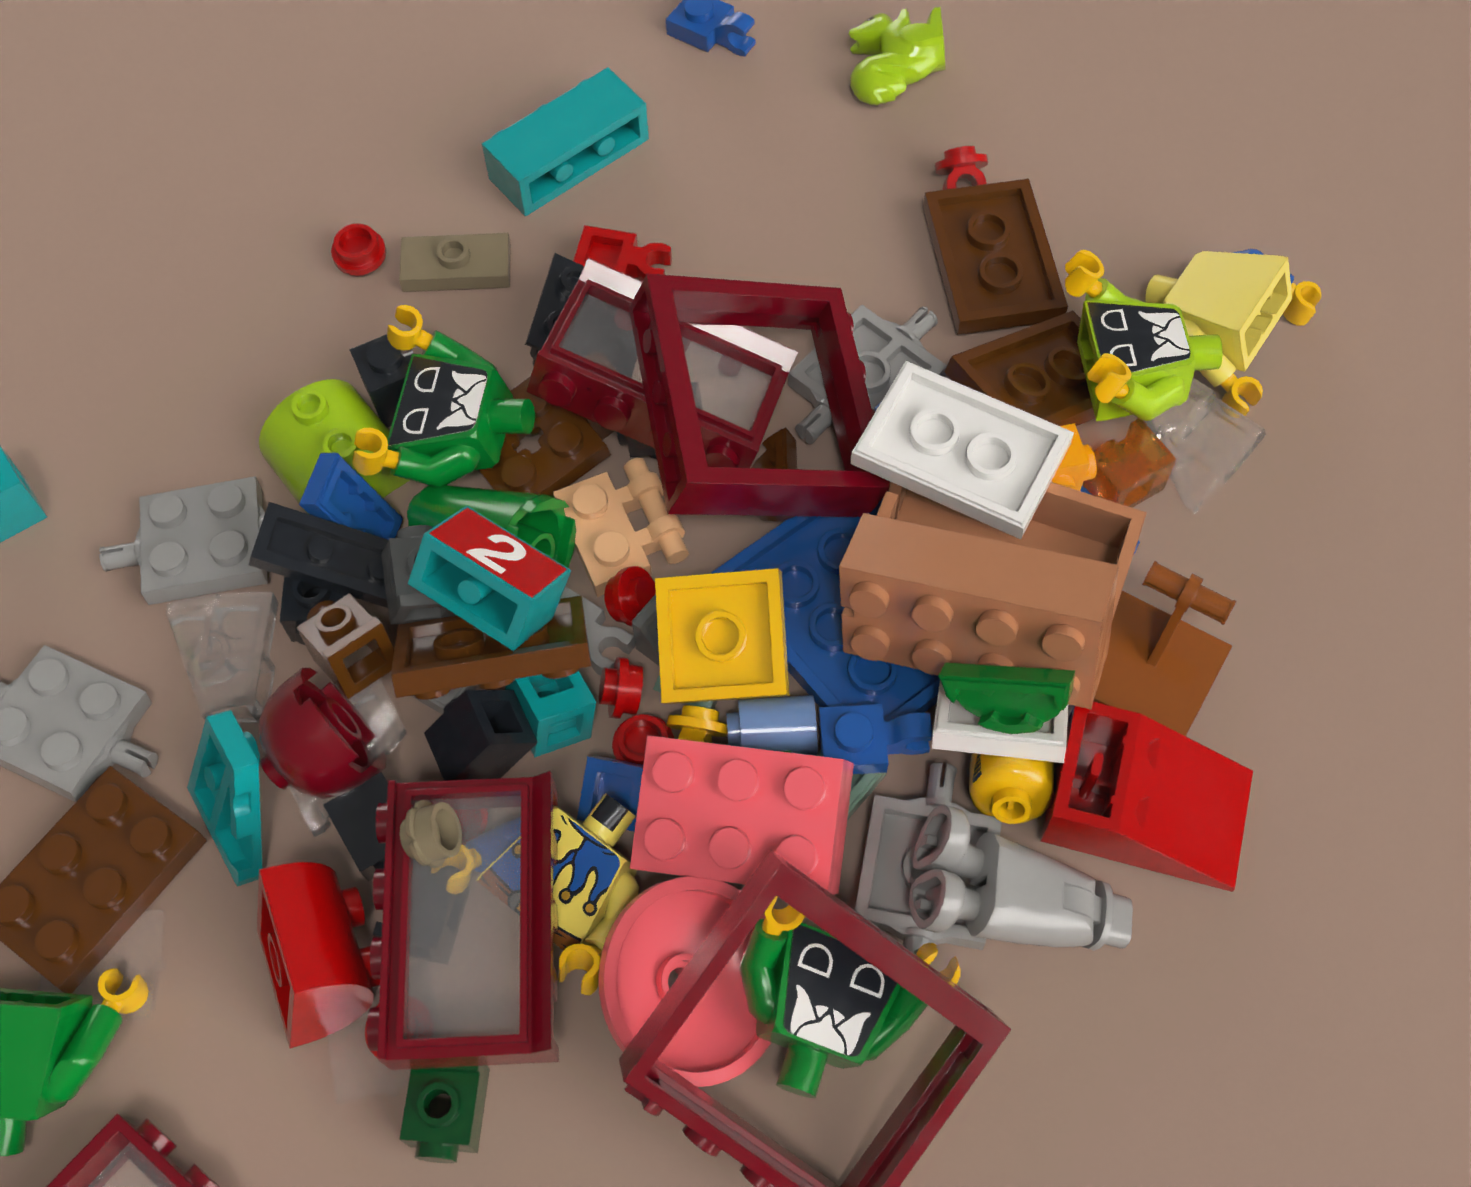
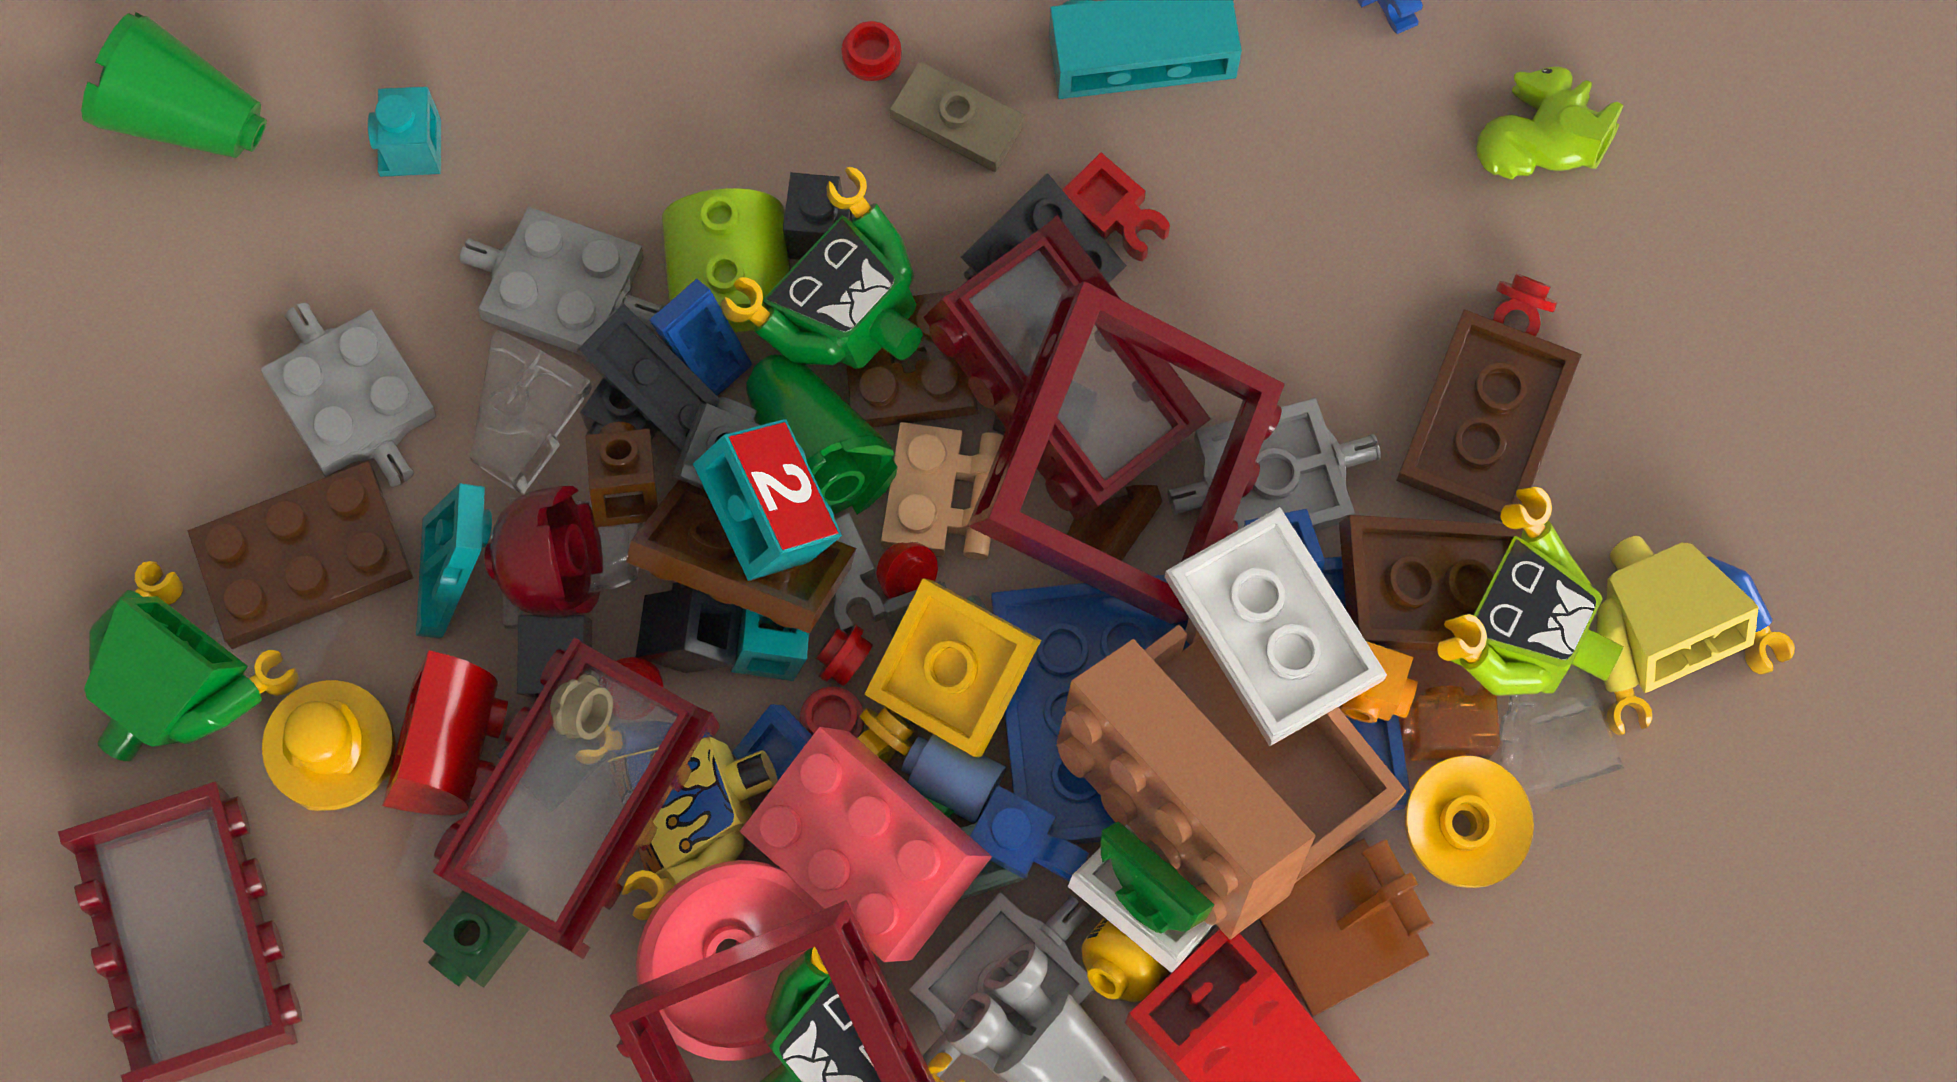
camera: 30 degrees right, 10 degrees up
none -> yellow plate [262,680,395,811]
none -> yellow dish [1404,756,1534,888]

